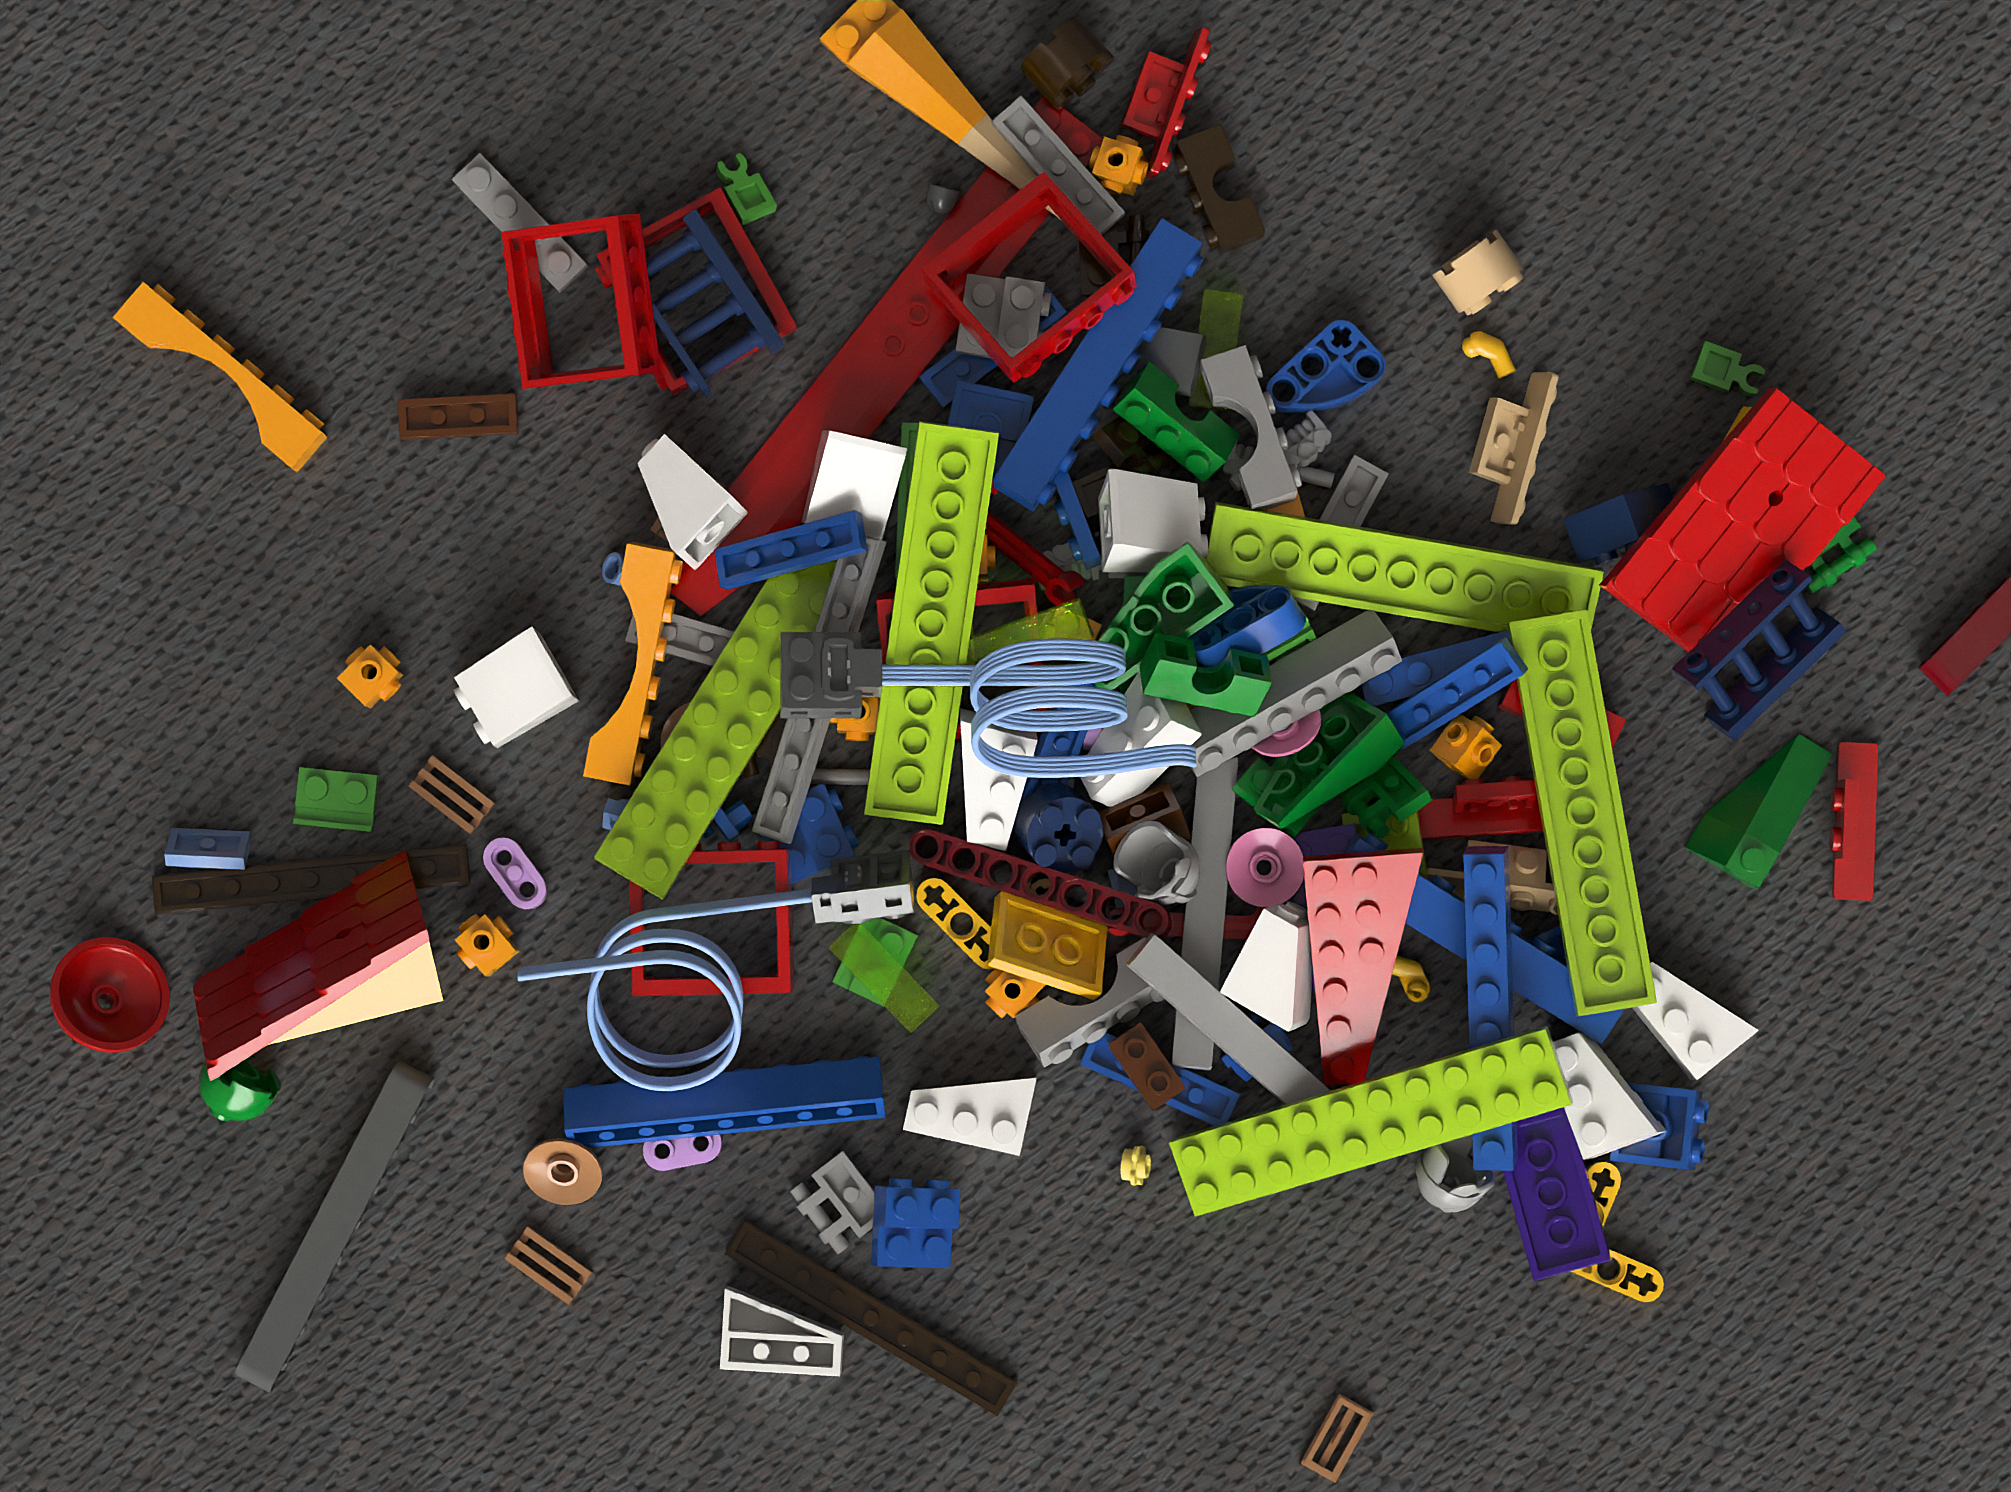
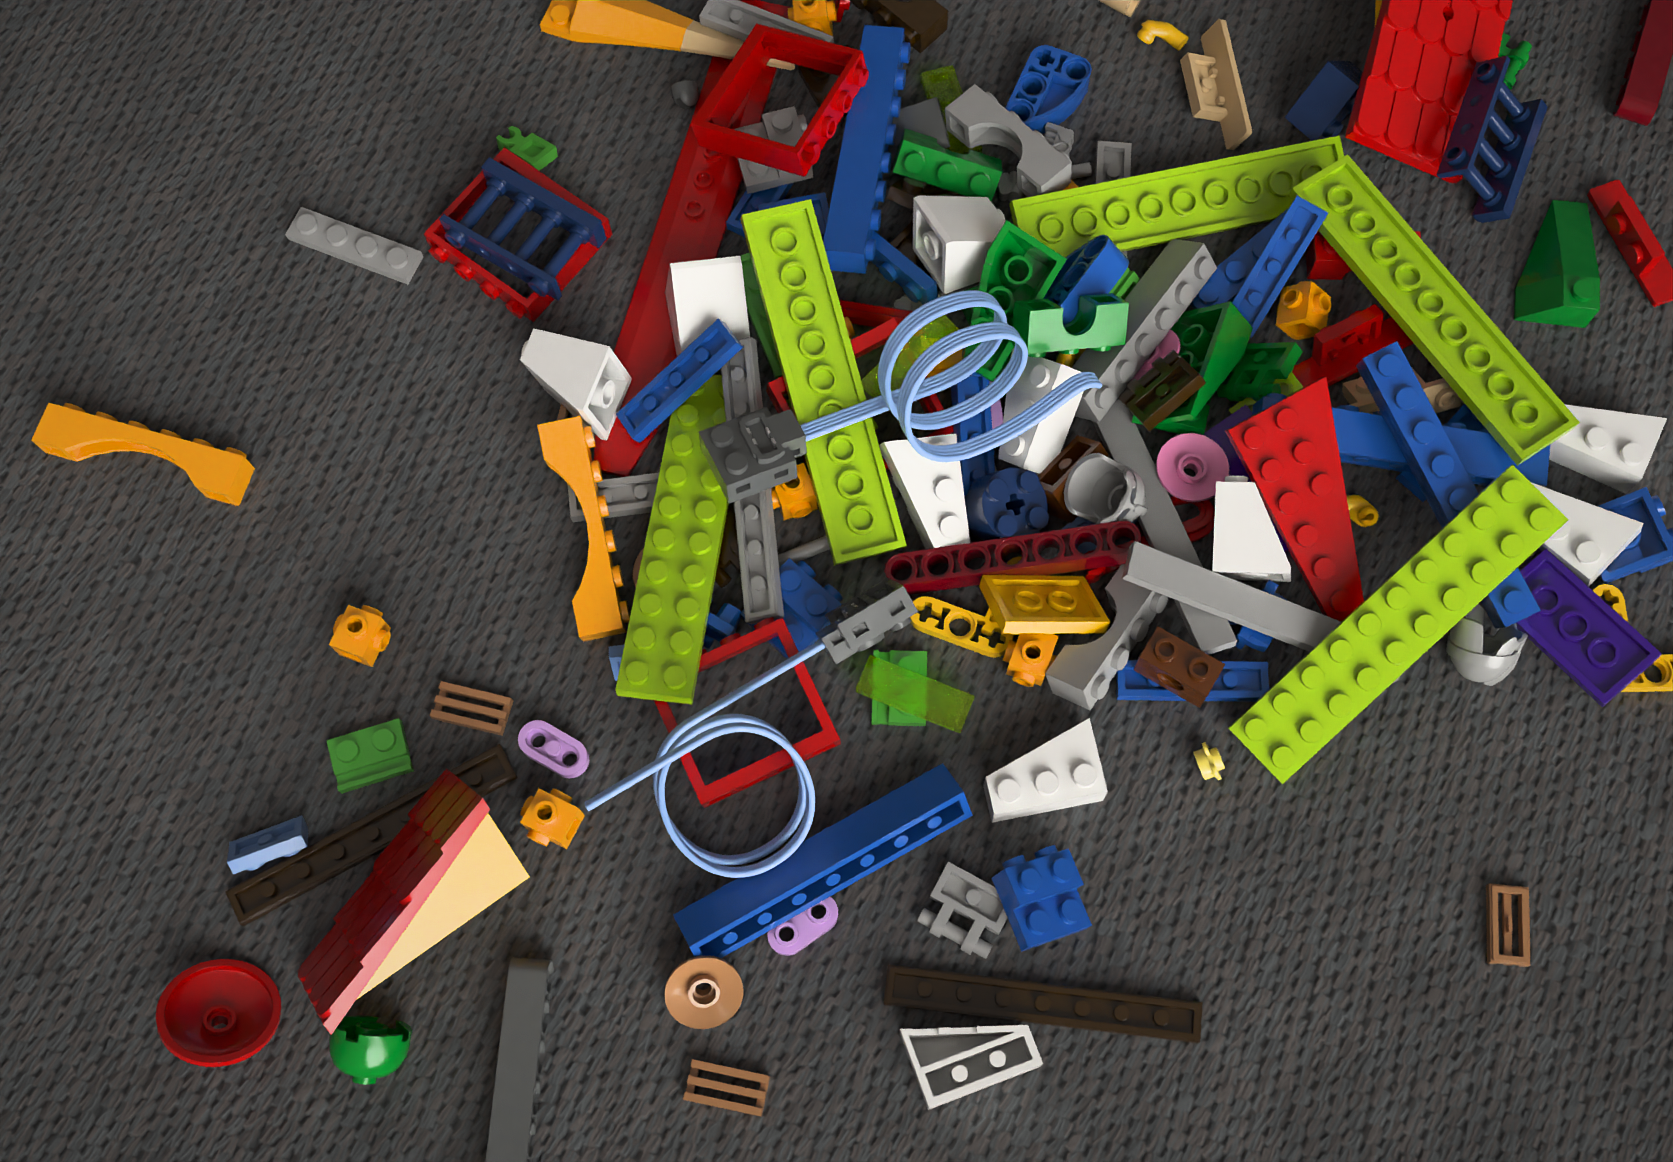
camera: 20 degrees left, 15 degrees down
reddish brown plate [398,393,519,440] -> none
white slope [454,627,579,748] -> none
red window [501,213,661,389] -> none
medium blue hinge [602,552,625,585] -> none
none -> dark brown plate [1118,350,1206,432]

